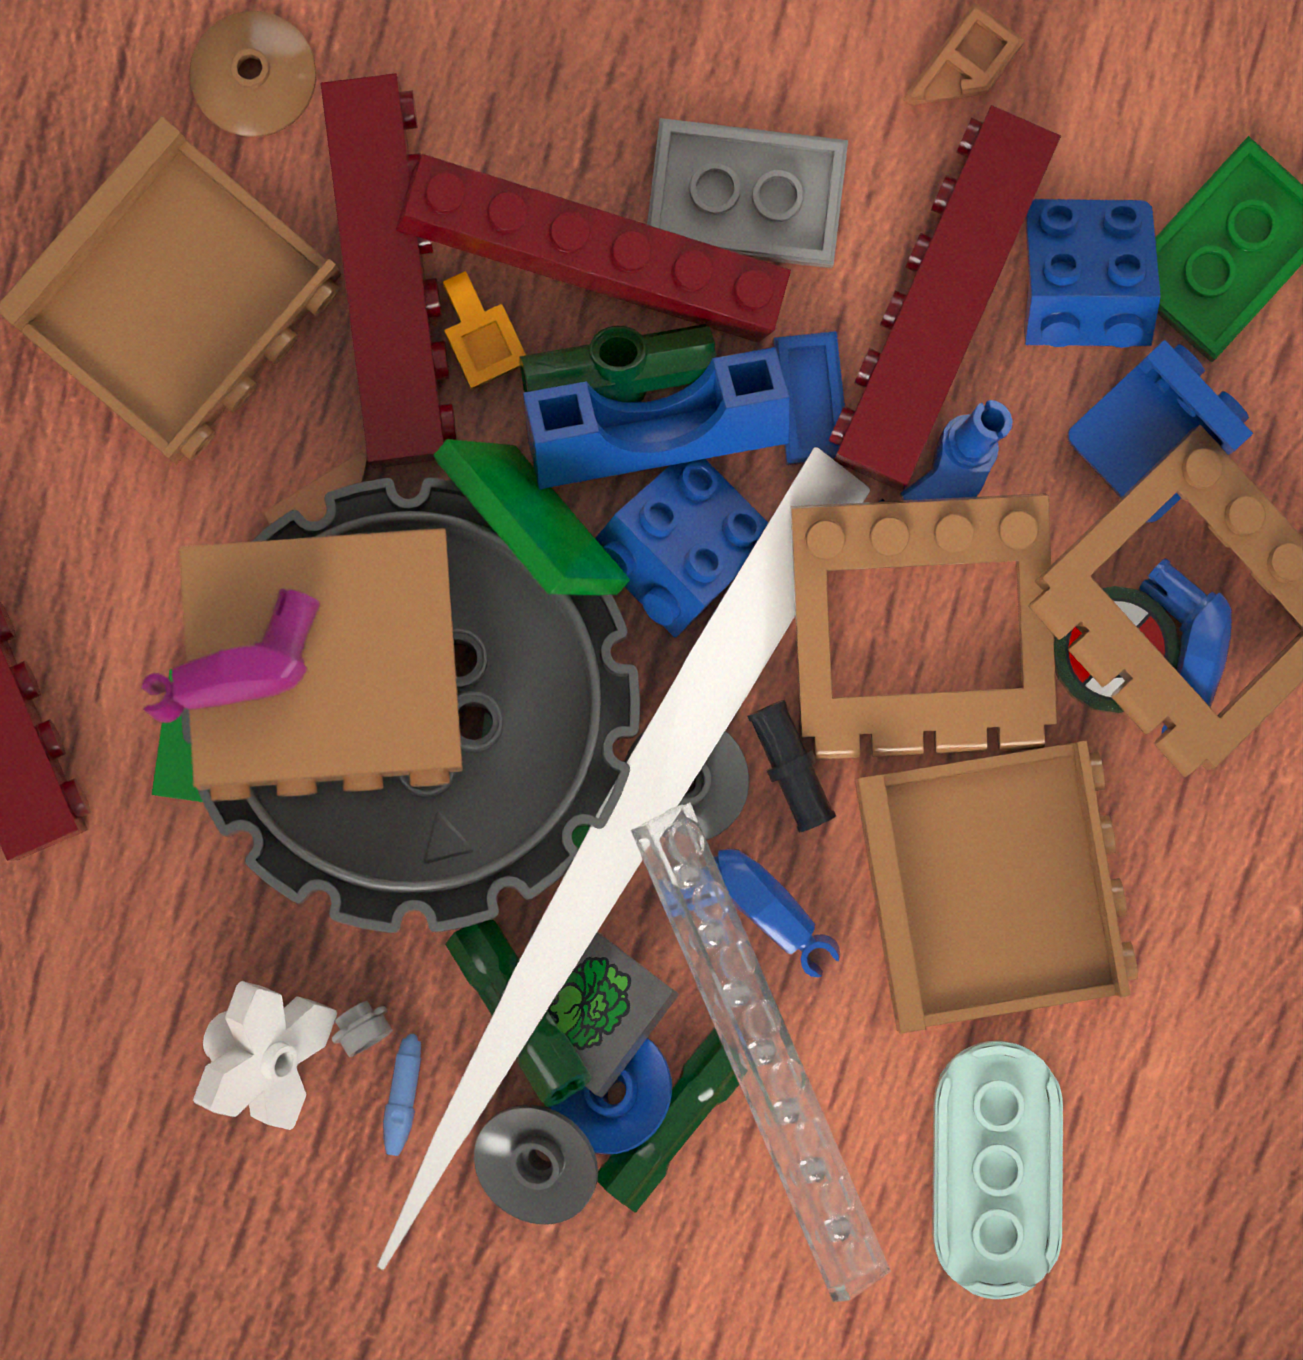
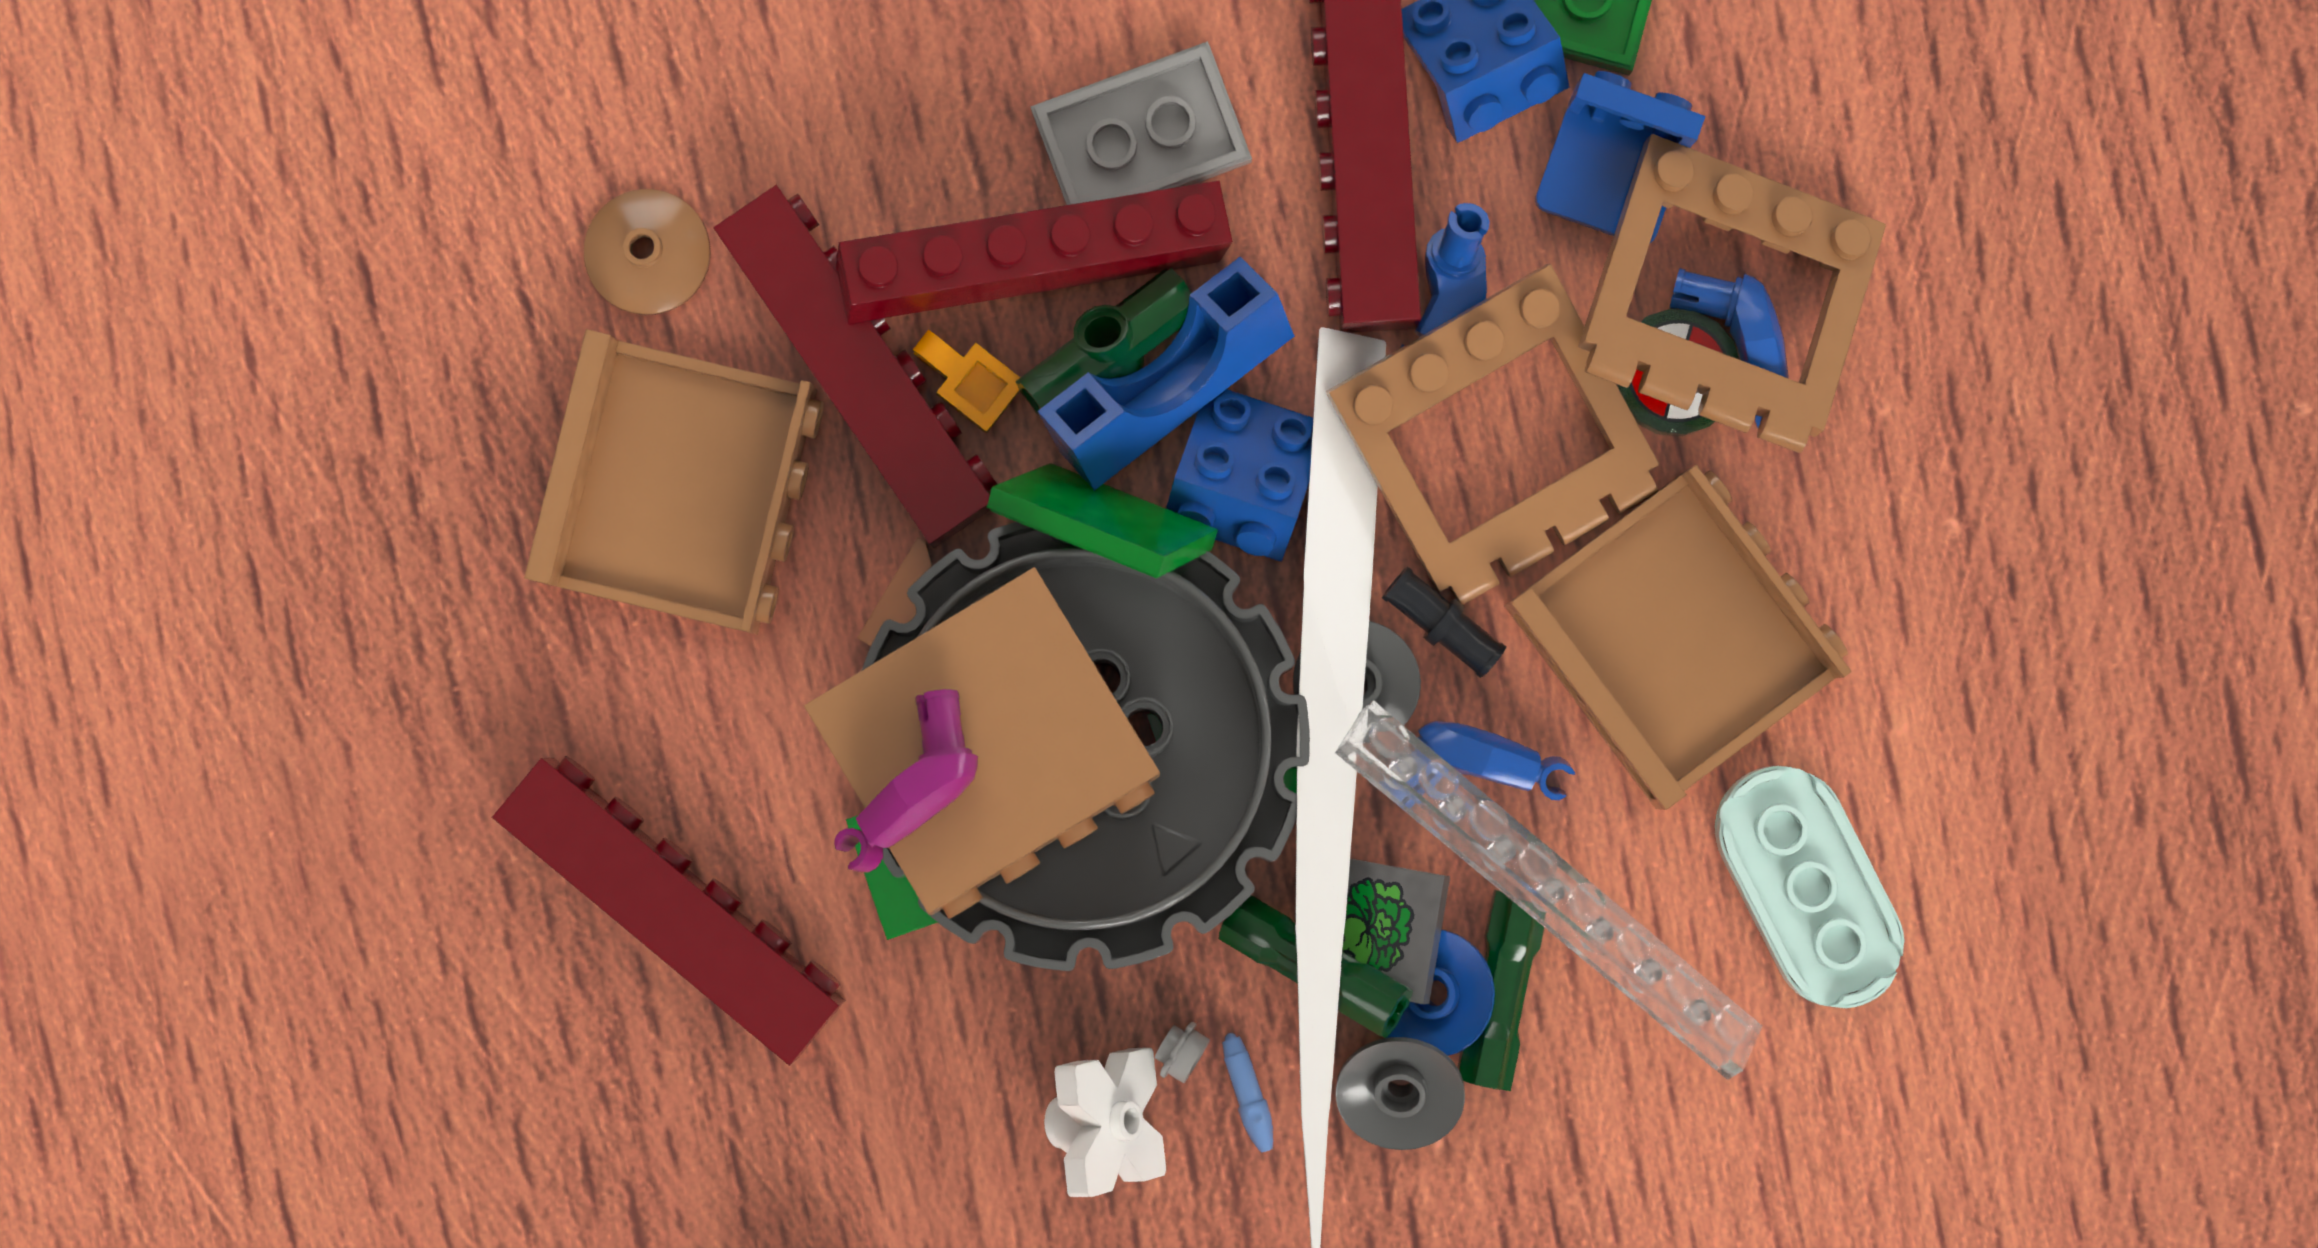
camera: 25 degrees left, 0 degrees up
blue tile [772,331,845,465] -> none

